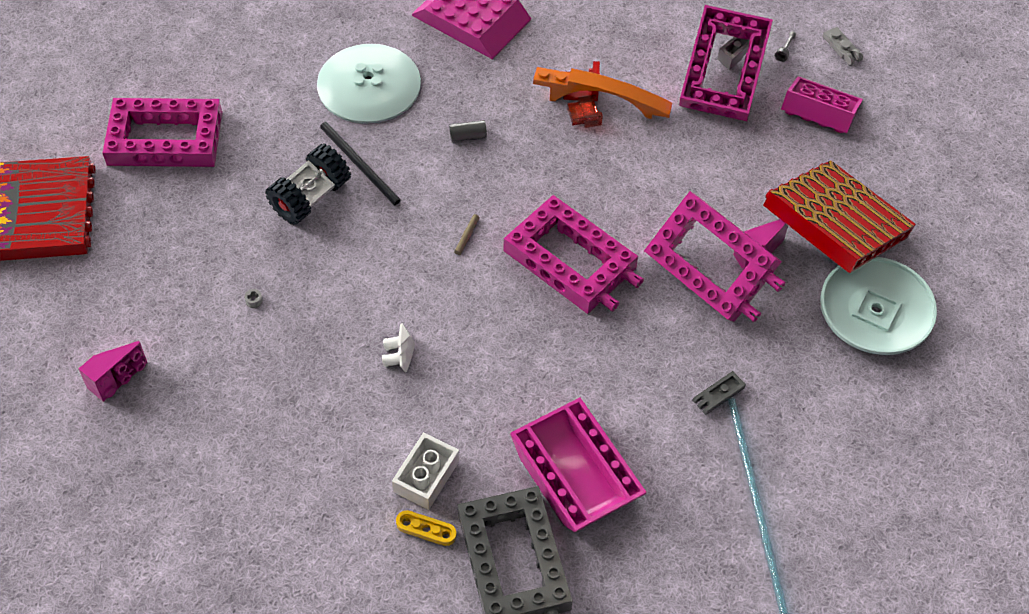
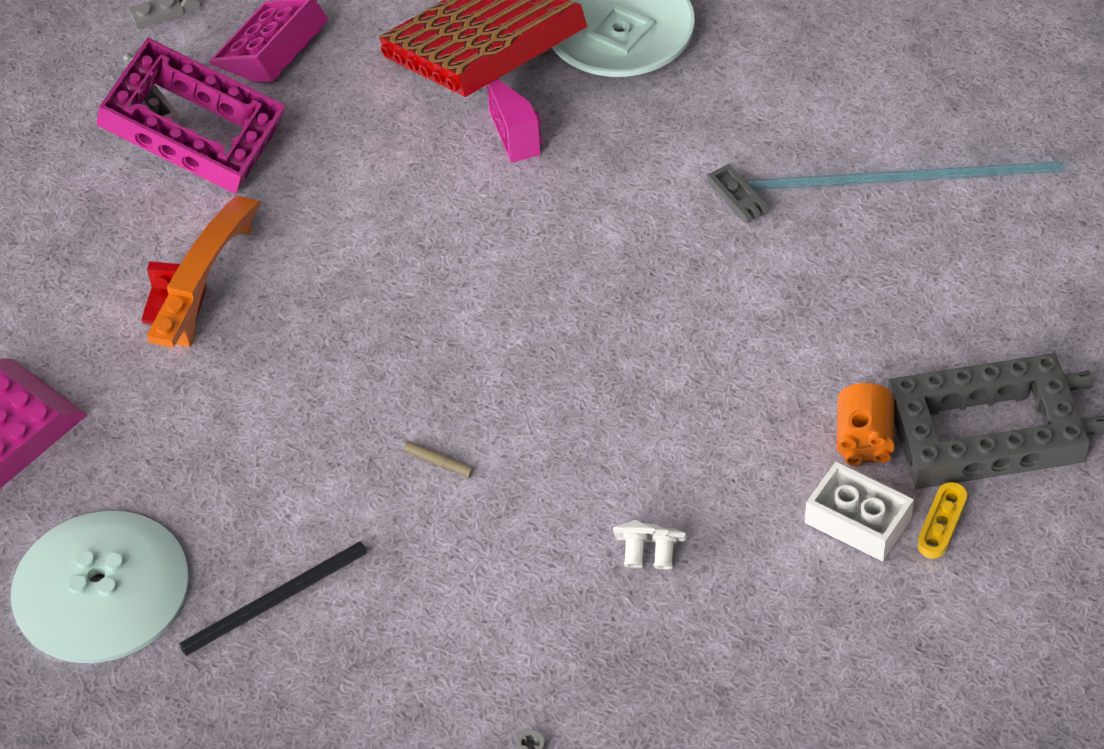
camera: 80 degrees left, 5 degrees down
black plate [265,143,351,225] -> none
dark grey pin [449,120,487,142] -> none
dark pink brick [503,195,644,314] -> none
dark pink slope [510,397,647,532] -> none
clear red piece [567,94,603,128] -> none
dark pink brick [644,191,786,322] -> none
none -> orange cylinder [836,383,894,466]

